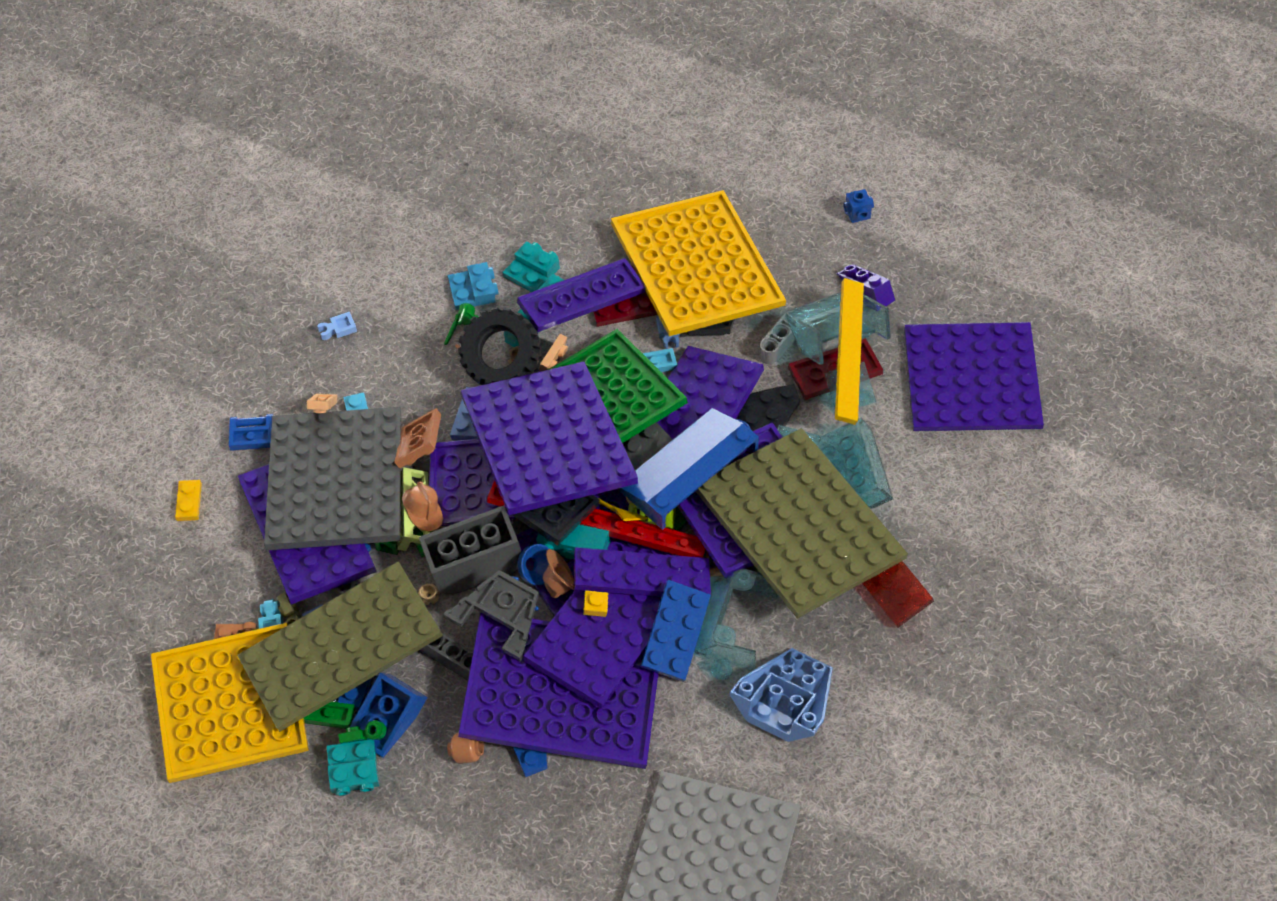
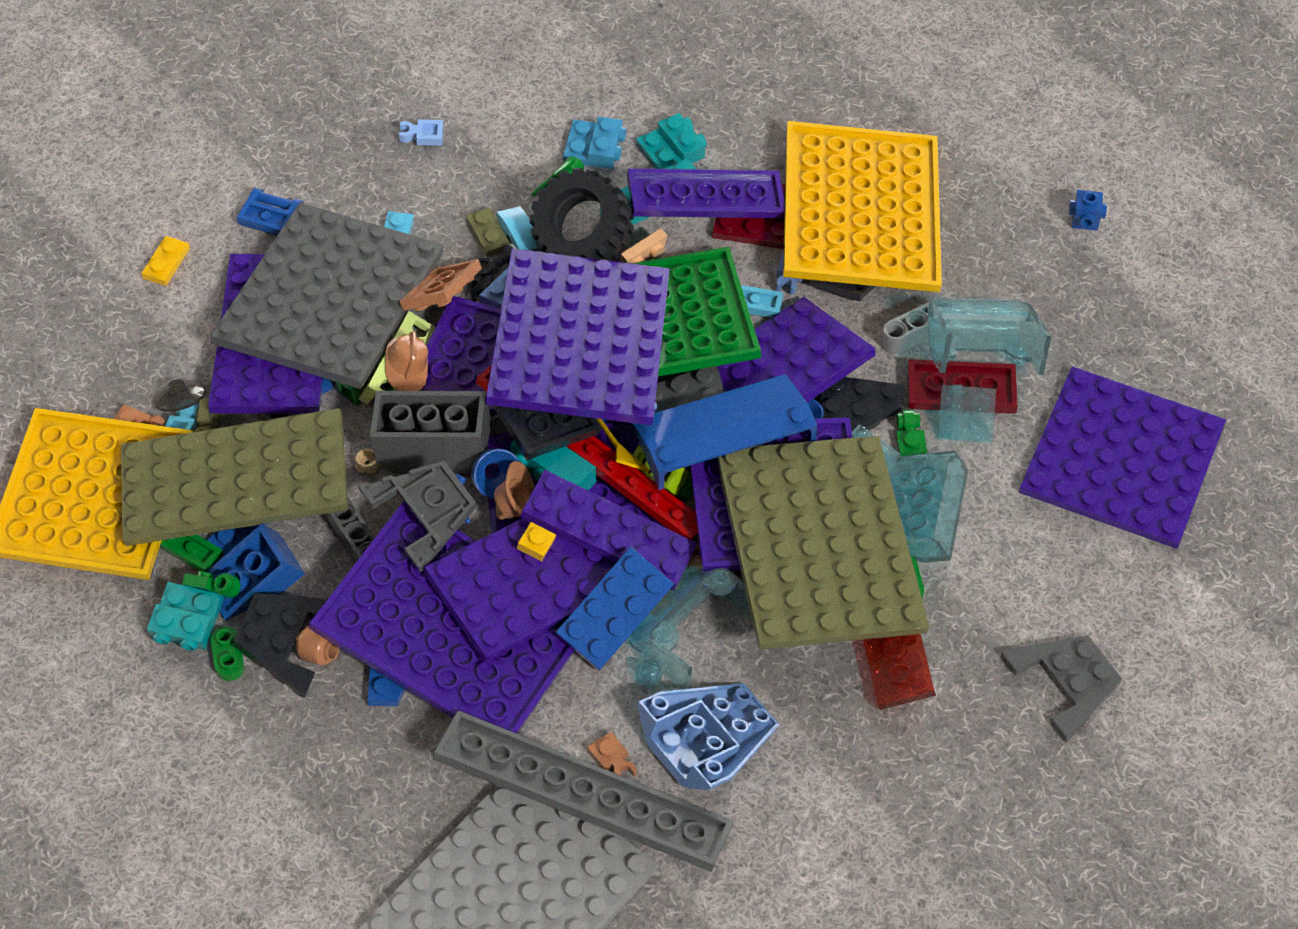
camera: 20 degrees right, 0 degrees up
light nougat plate [307,394,337,413] -> none
yellow tile [835,278,864,425] -> none
dark purple slope [837,264,895,311] -> none
none -> clear smoke dish [153,379,207,412]
none -> green plate [211,627,245,681]
none -> black wing [233,593,328,698]
none -> dark grey plate [433,711,733,872]
none -> olive plate [466,207,510,257]
none -> black piece [468,244,517,302]
none -> medium azure slope [496,206,540,251]
none -> nougat plate [587,732,637,776]
none -> green plate [896,410,927,459]
none -> dark grey wing [1001,635,1122,742]

